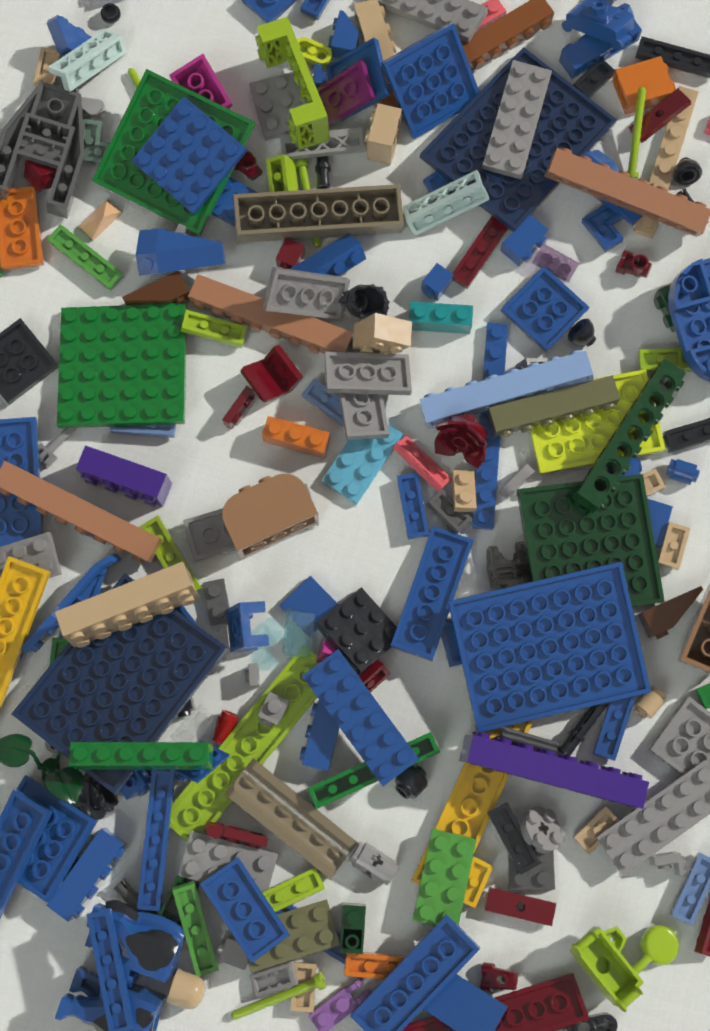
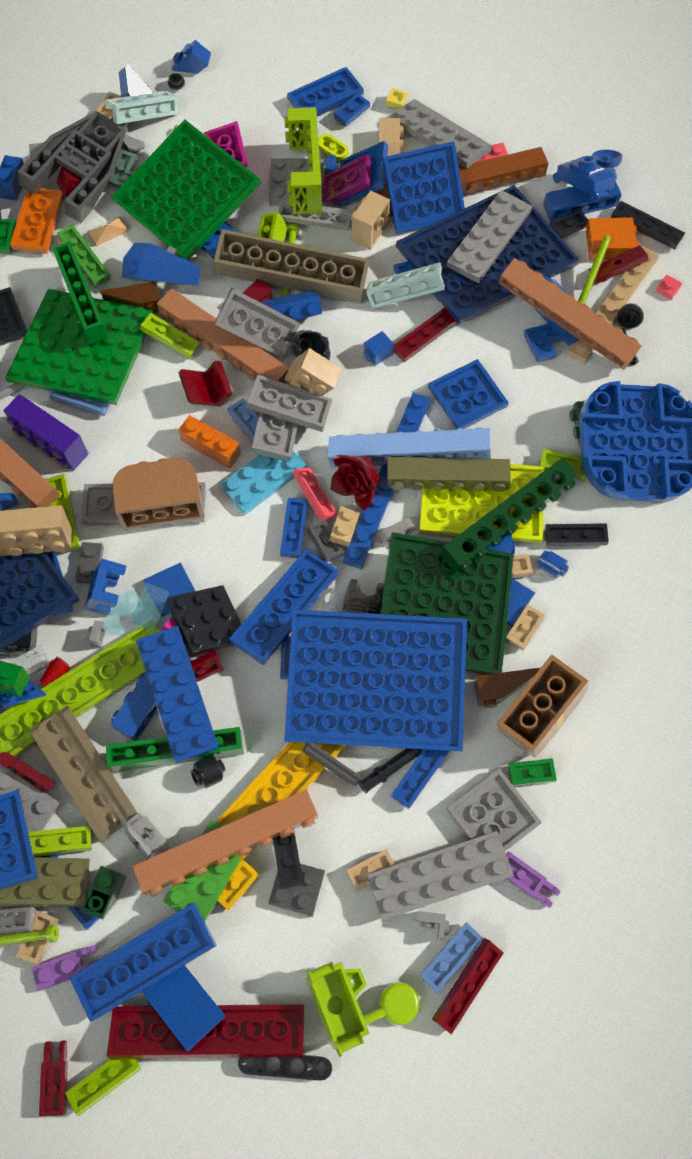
camera: 15 degrees right, 10 degrees down
blue plate [132,96,248,215] -> none
dark red plate [222,385,255,429] -> none
dark red plate [234,148,263,181] -> none
light grey bracket [257,692,290,728] -> none
black pin [315,148,331,189] -> none
blue slope [328,10,359,58] -> none
orange plate [344,952,405,979] -> none
teal brick [408,301,473,334] -> none
dark purple brick [459,731,649,809] -> none
dark red plate [480,962,518,992] -> none
dark red tile [484,887,557,926] -> none
blue brick [500,215,548,266] -> none
light grey plate [520,807,564,854] -> none
clear purple plate [533,243,580,283] -> none
black brick [568,318,596,347] -> none
dark red plate [615,250,652,278] -> none
tan brick [634,686,666,719] -> none
none -> green brick [52,241,108,344]
none -> nougat brick [133,789,318,897]

